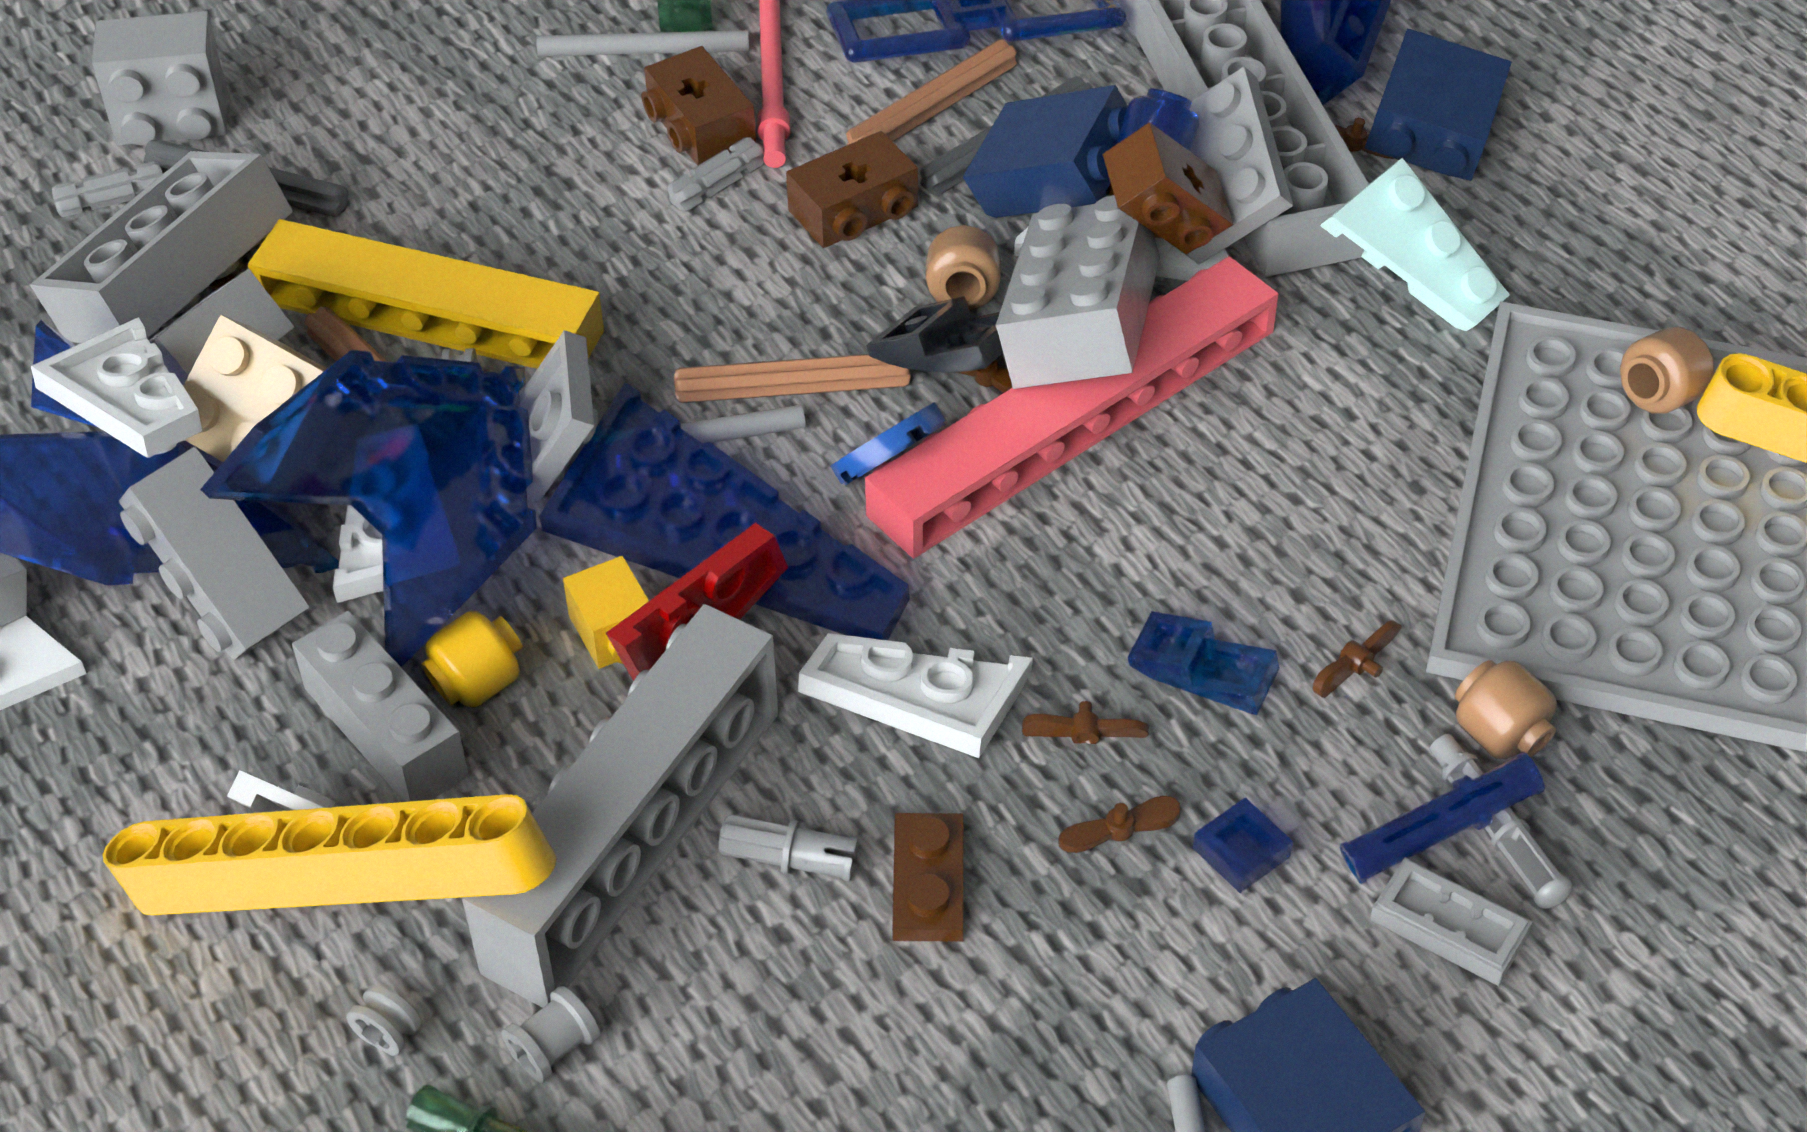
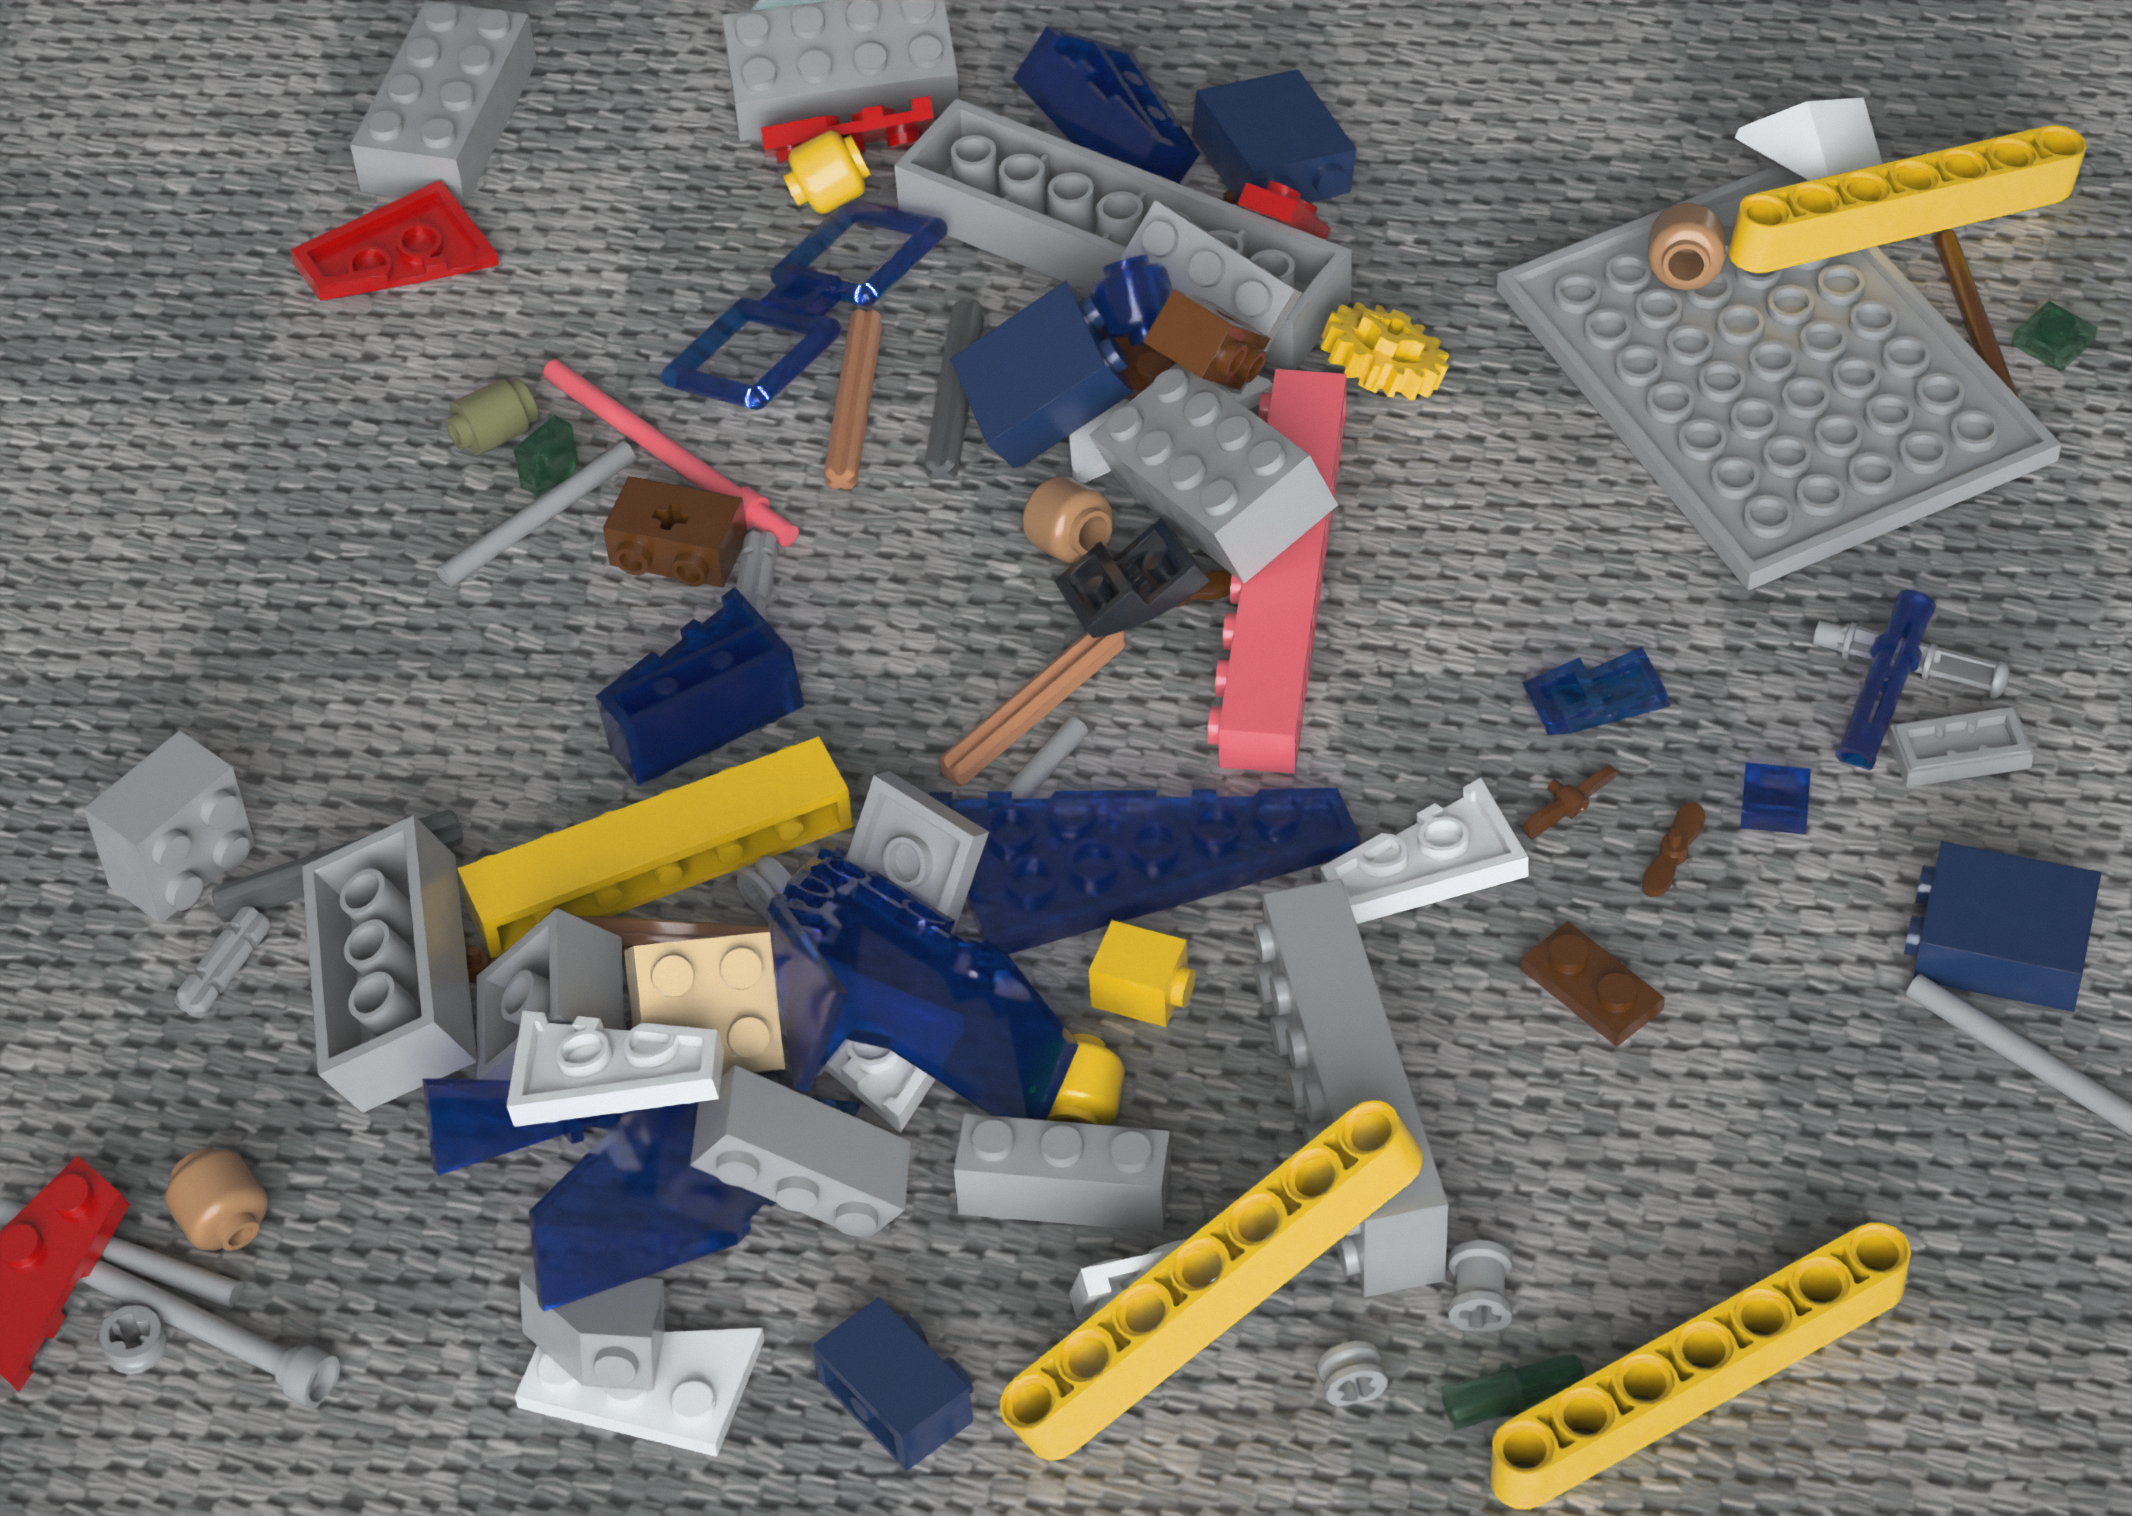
camera: 40 degrees left, 0 degrees up
red wing [606,523,788,681] -> none
light grey axle [718,815,859,881] -> none
reddish brown brick [786,130,918,249] -> none
blue tile [830,402,946,485] -> none
reddish brown piece [1313,620,1402,698] -> none
light aqua wing [1320,158,1510,331] -> none
medium nougat head [1455,660,1557,759] -> none
none -> clear blue wedge [596,587,805,786]
none -> dark blue brick [812,1297,973,1471]
none -> red plate [1238,181,1331,240]
none -> yellow gear [1320,302,1449,400]

